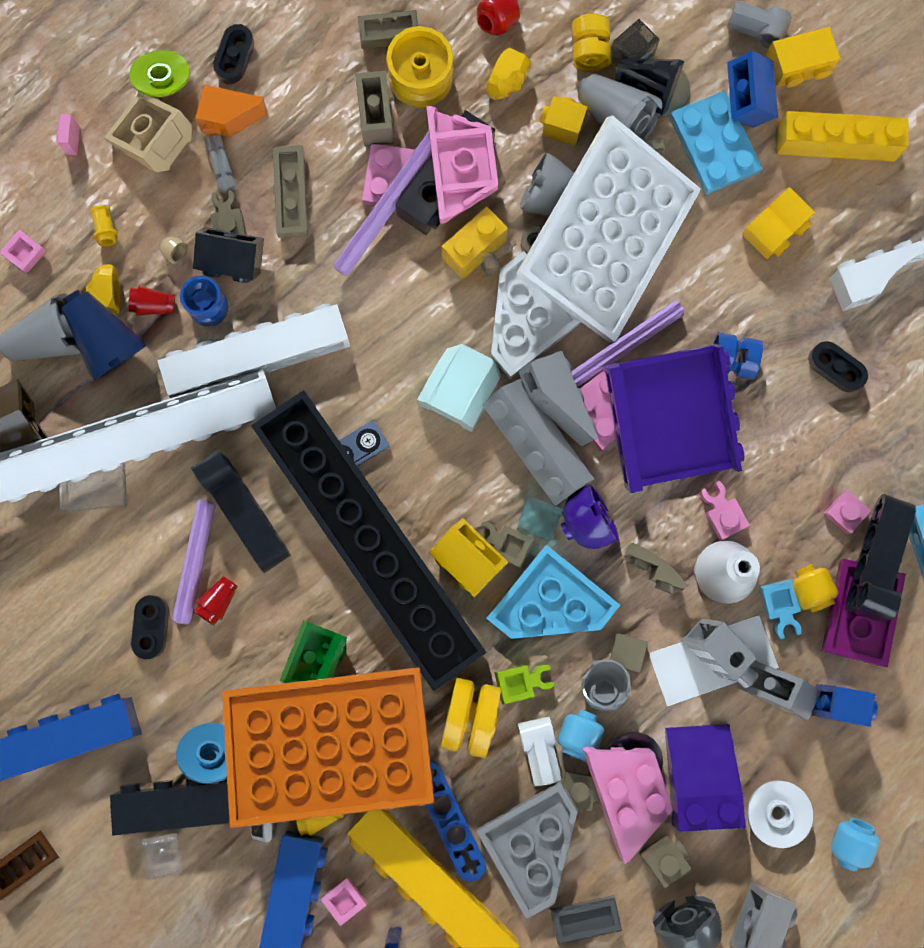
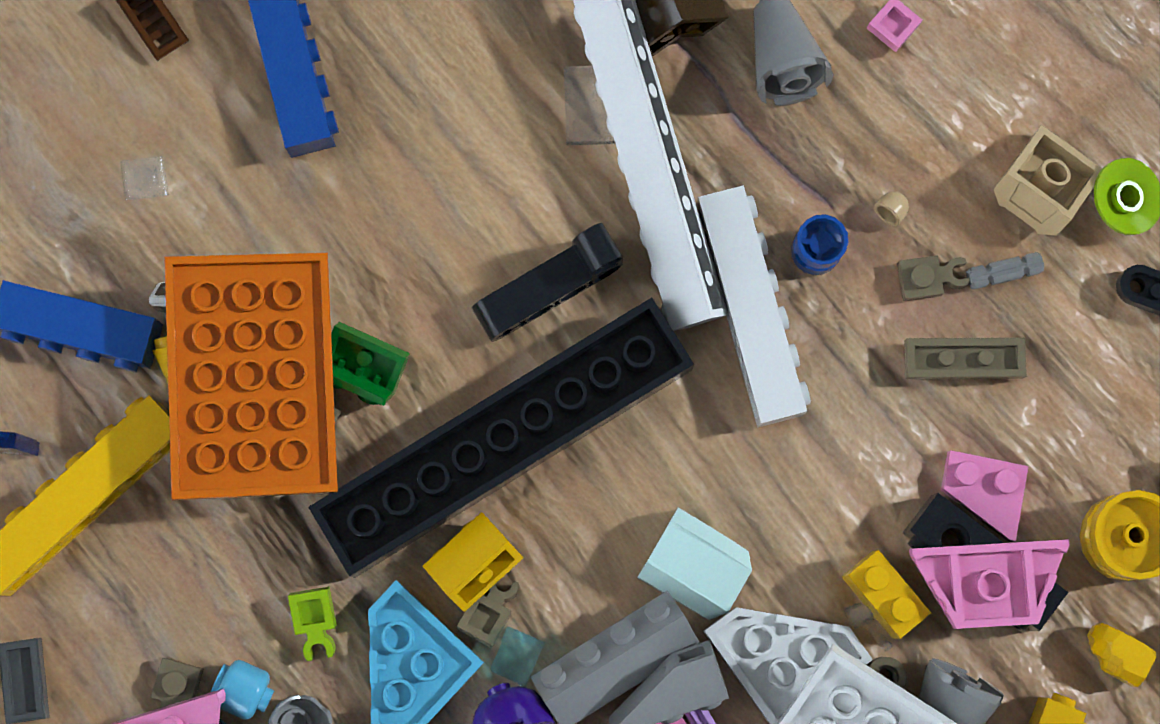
camera: 95 degrees right, 0 degrees up
bright pink tile [56,114,80,155] -> none
dark blue cone [61,289,146,380] -> none
yellow rock [86,264,121,315] -> none
yellow pin [90,205,118,247] -> none
black brick [110,778,230,836] -> none
red cone [128,285,175,316] -> none
black plate [131,595,169,659] -> none
lavender axle [172,500,215,624] -> none
dark azure dish [176,723,227,784] -> none
black brick [193,227,264,283] -> none
red cone [193,576,238,626] -> none
orange slope [195,85,268,137] -> none
bright pink plate [320,876,368,926] -> none
lavender axle [334,131,432,276] -> none
tile [339,420,390,467] -> none
dark tan brick [355,70,394,146] -> none
blue beam [425,760,486,882] -> none
yellow wheel [440,677,501,759] -> none
light grey plate [476,781,578,919] -> none
white piece [518,716,561,786] -> none

